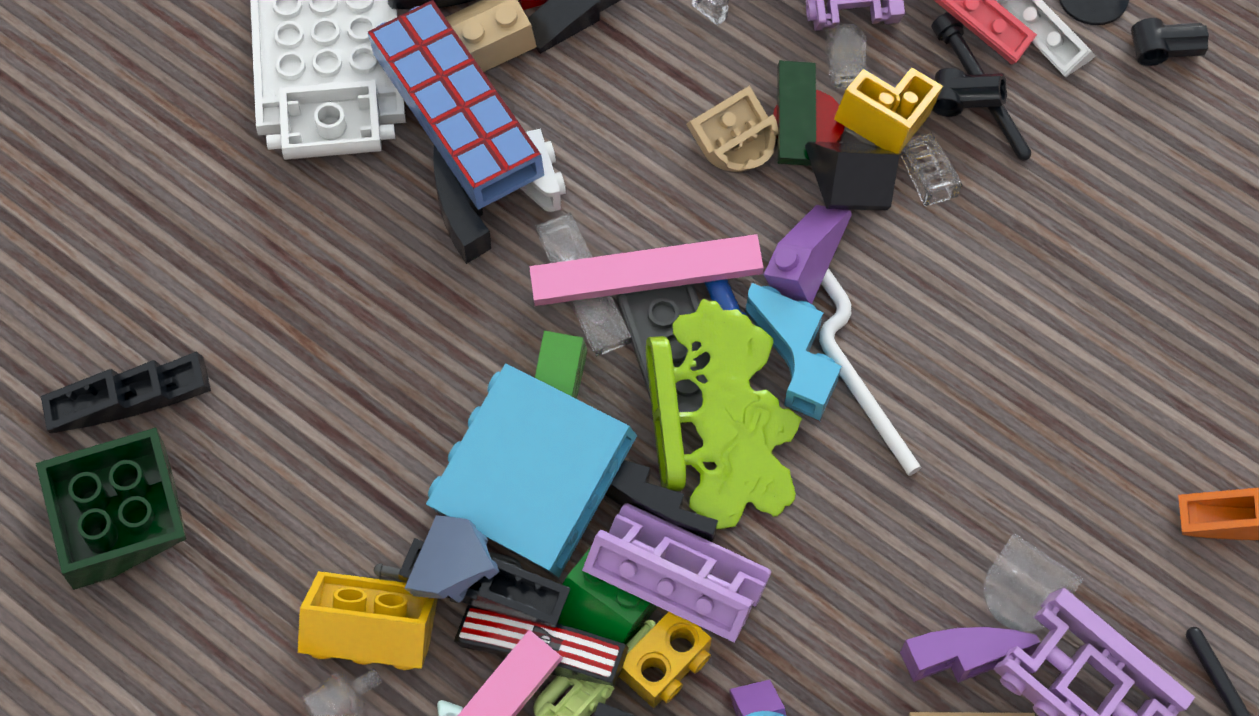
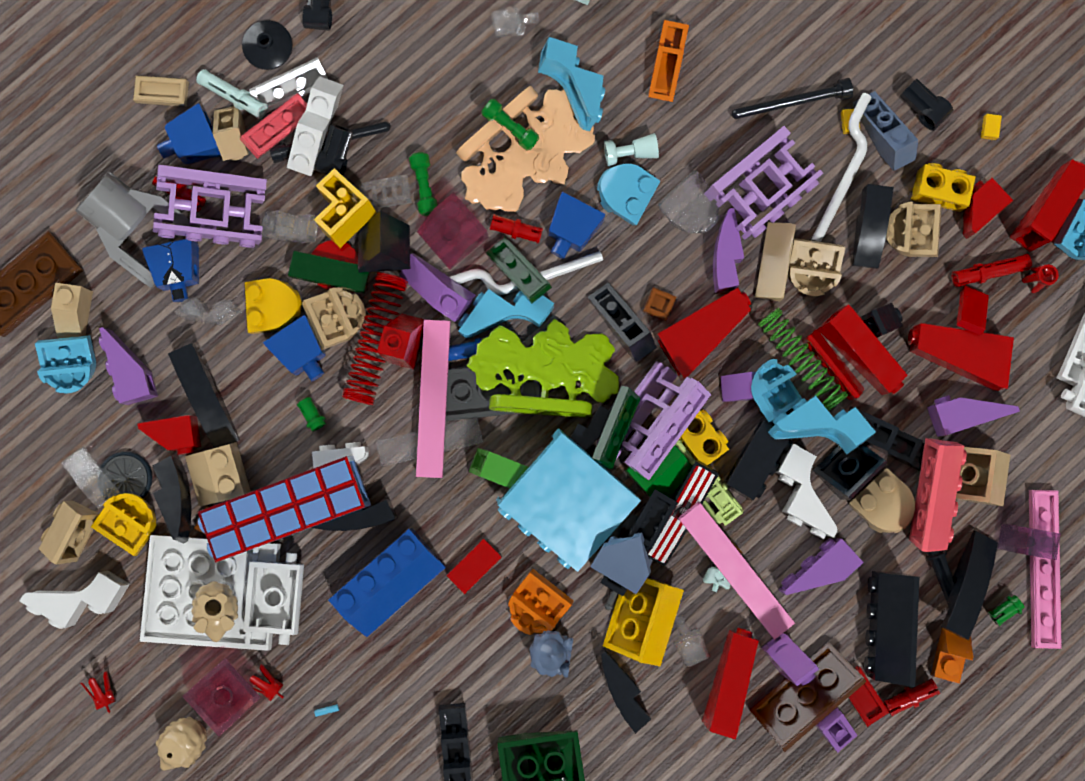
camera: 80 degrees left, 20 degrees up
none -> tan animal [156,717,207,771]
none -> clear pink slope [182,658,261,736]
none -> tan animal [191,581,238,642]
none -> red piece [244,664,284,702]
none -> yellow slope [245,278,301,334]
none -> blue torso [263,315,326,381]
none -> white arch [287,76,344,176]
none -> green pin [297,397,326,432]
none -> medium azure piece [314,704,339,717]
none -> blue slope [328,528,446,637]
none -> red piece [341,272,408,406]
none -> red slope [377,313,425,370]
none -> green piece [409,152,439,216]
none -> clear pink slope [417,192,489,270]
none -> red tile [446,539,502,594]
none -> light nougat plant [456,86,595,212]
none -> green piece [481,98,539,151]
none -> tile [485,237,552,304]
none -> red pin [490,214,543,244]
none -> clear piece [491,6,539,38]
none -> orange slope [508,568,574,635]
none -> sand blue animal [529,630,573,678]
none -> medium azure arch [538,37,605,131]
none -> blue torso [548,192,606,259]
none -> black slope [588,283,657,362]
none -> dark green tile [592,386,641,469]
none -> medium azure slope [597,164,660,225]
none -> black slope [600,648,651,734]
none -> light aqua piece [604,133,659,167]
none -> dark orange tile [643,287,676,321]
none -> red slope [655,288,751,381]

